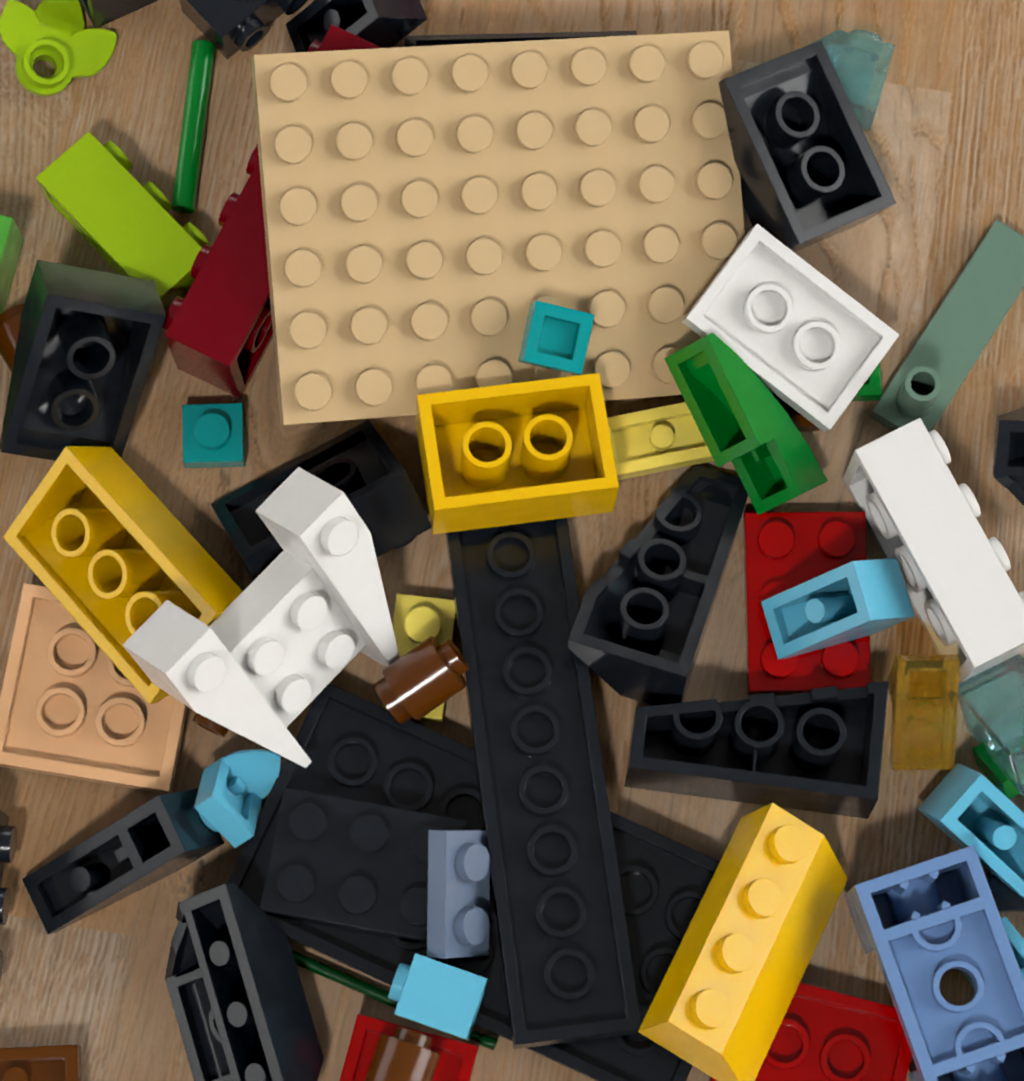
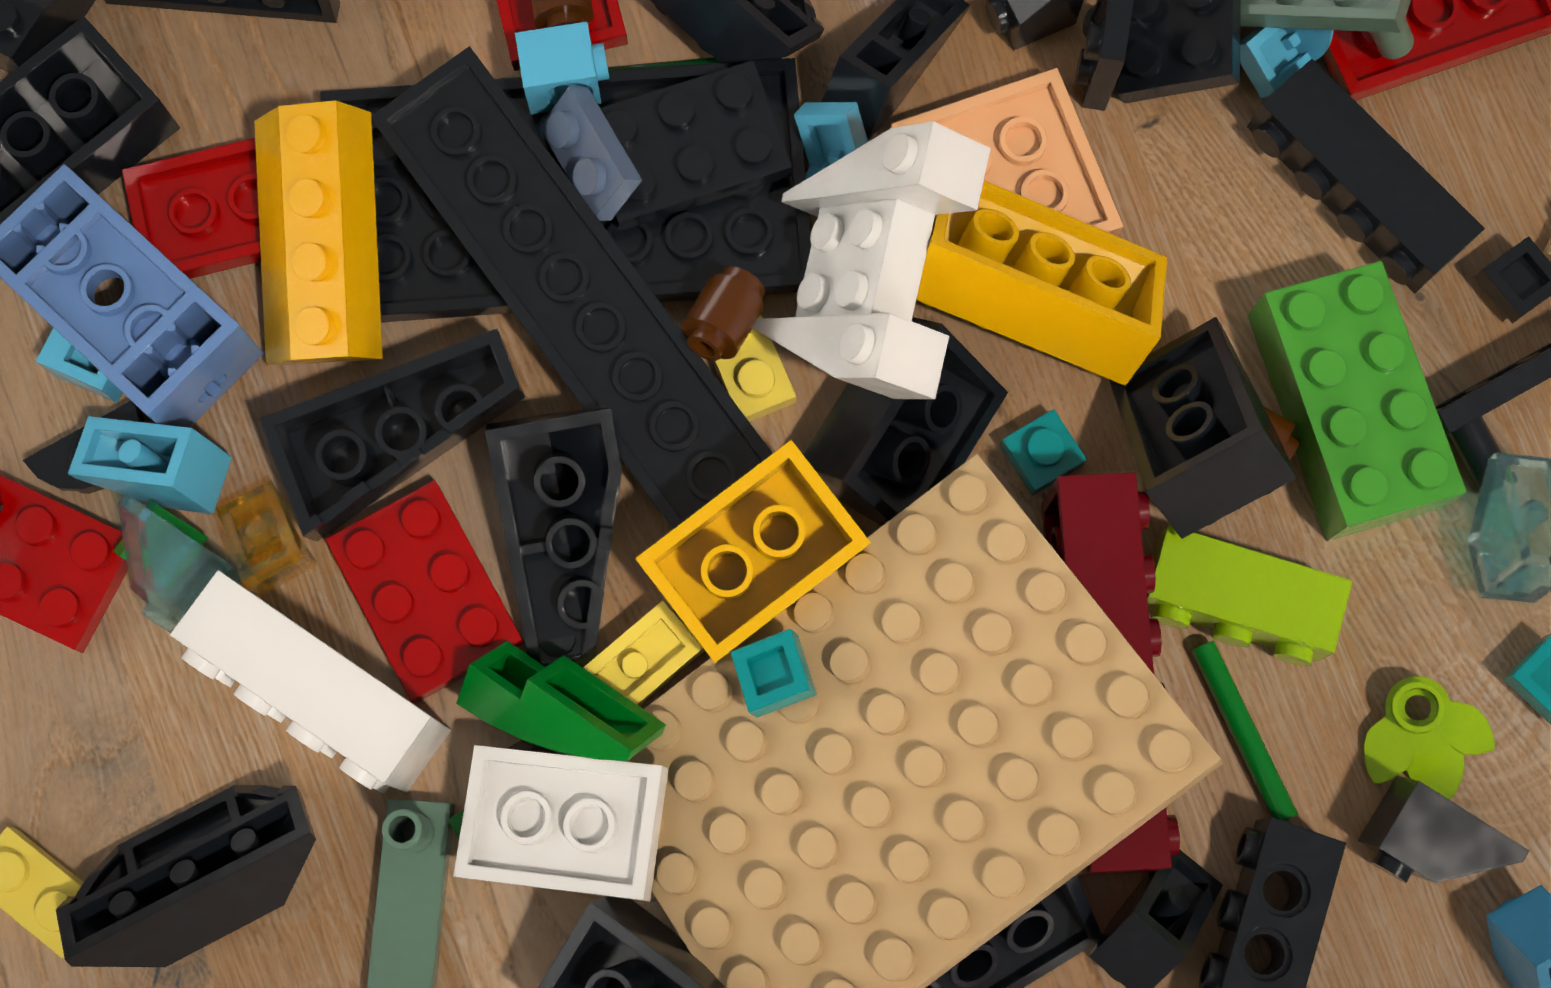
camera: 150 degrees right, 0 degrees up
medium azure slope [761,558,915,660] -> none

